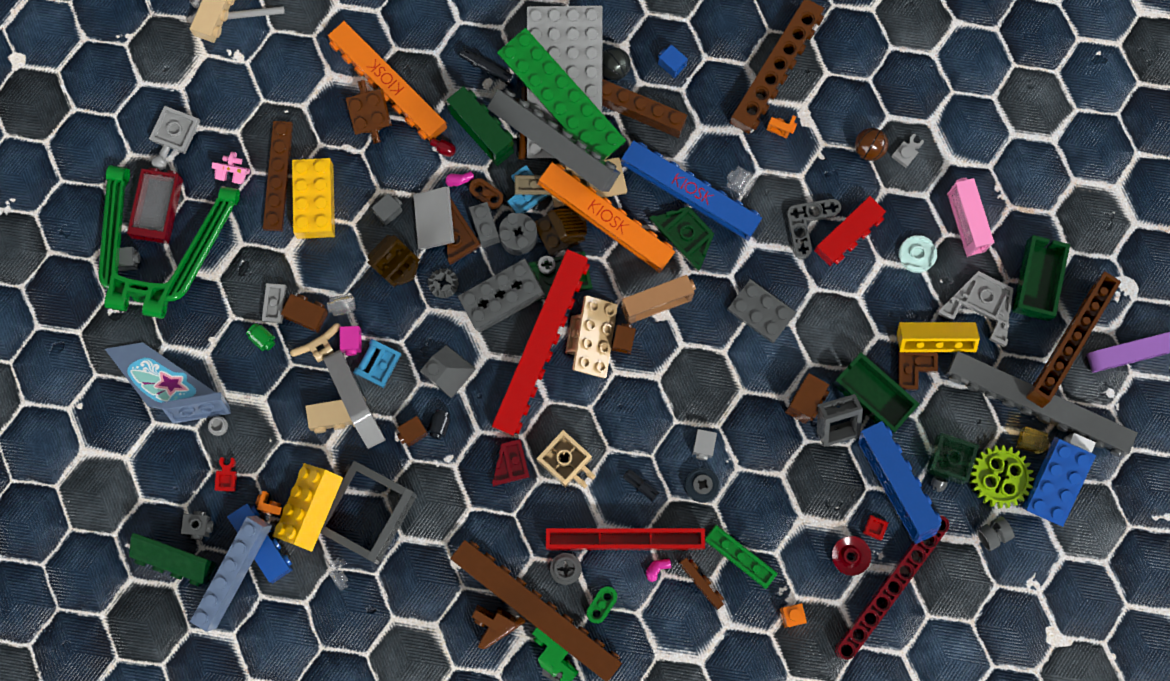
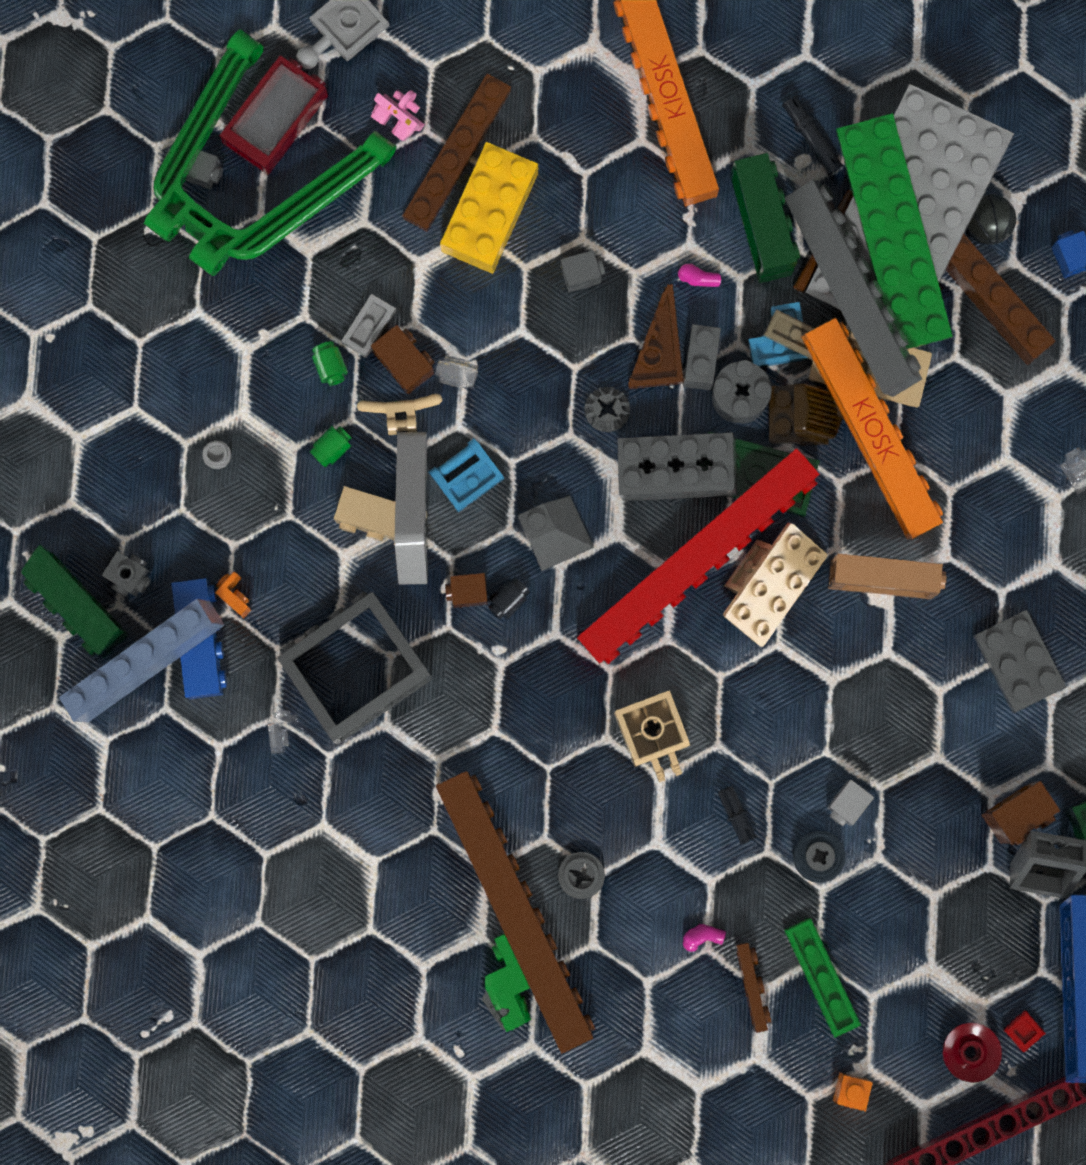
camera: 30 degrees right, 5 degrees up
sand blue piece [105,342,231,424] -> none
red plate [214,457,237,492] -> none
yellow brick [273,463,343,552] -> none
dark pink brick [340,326,362,356] -> none
reddish brown plate [346,80,392,144] -> none
dark brown piece [367,235,420,287] -> none
light grey tile [413,187,454,250] -> none
dark red cylinder [430,138,456,157] -> none
reddish brown plate [469,178,504,209] -> none
reddish brown piece [472,604,525,649] -> none
dark red wing [492,439,530,487] -> none
light grey bush [538,256,555,274] -> none
red brick [546,528,705,550] -> none
green plate [587,587,617,624] -> none
reddish brown brick [612,323,636,355] -> none
blue brick [621,141,762,241] -> none
dark green wing [649,206,714,272] -> none
none -> green brick [309,426,352,468]

